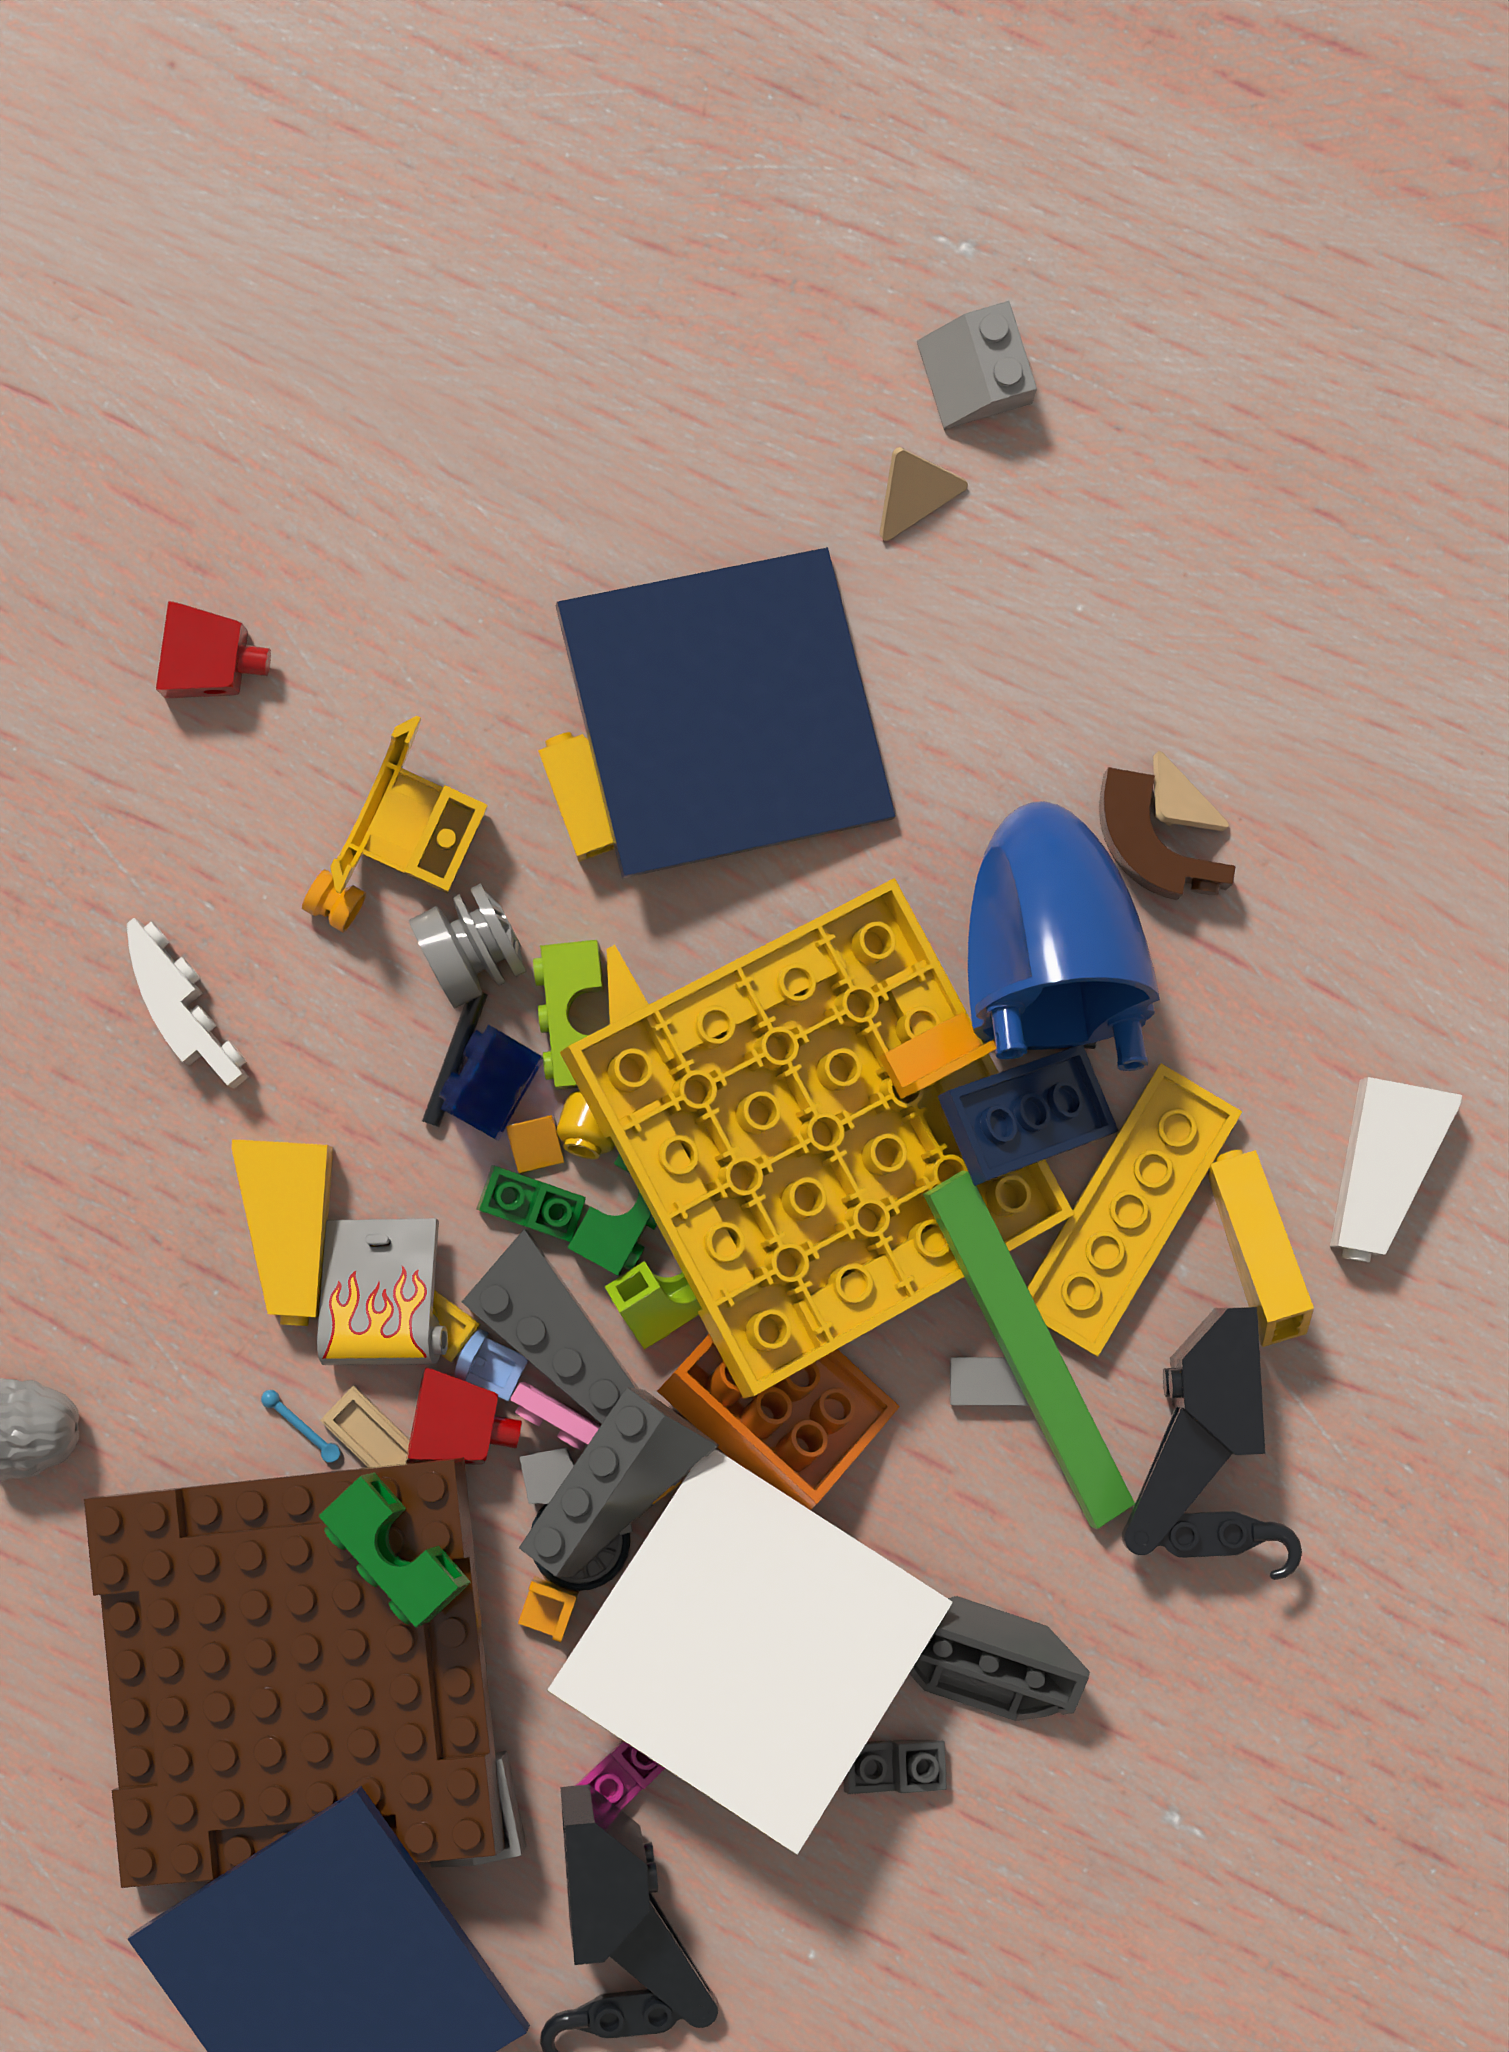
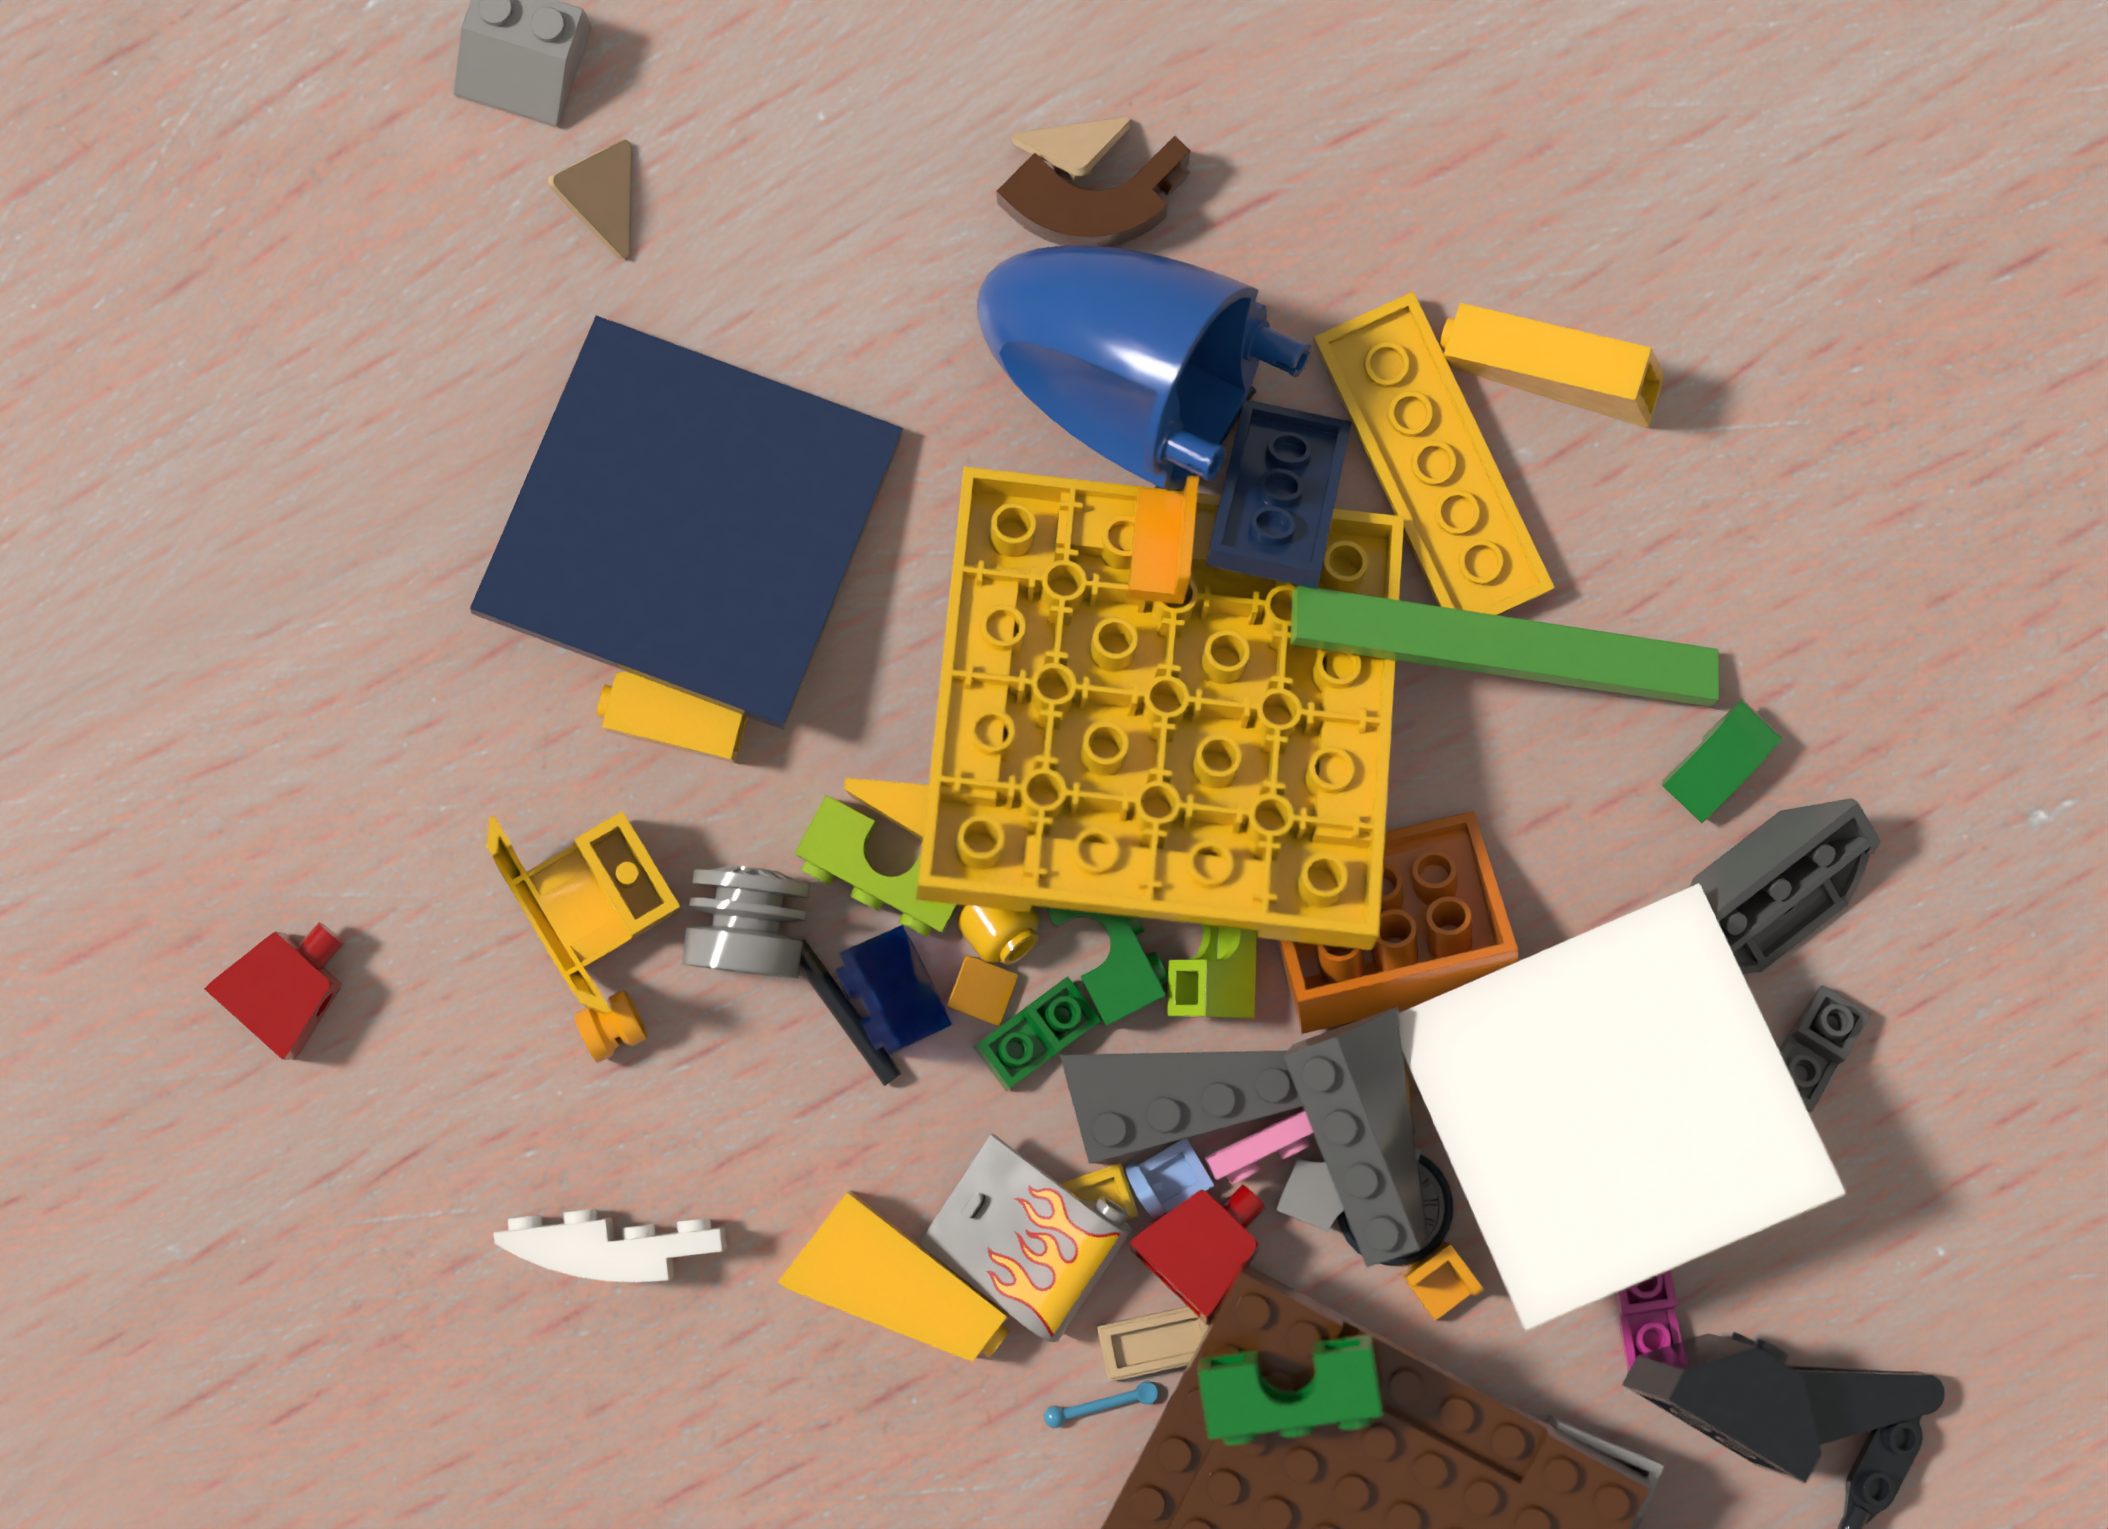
camera: 50 degrees left, 0 degrees up
light grey tile [950,1357,1029,1406] -> none
black slope [1122,1307,1302,1580] -> none
white slope [1330,1077,1462,1263] -> none
none -> green slope [1662,699,1782,823]

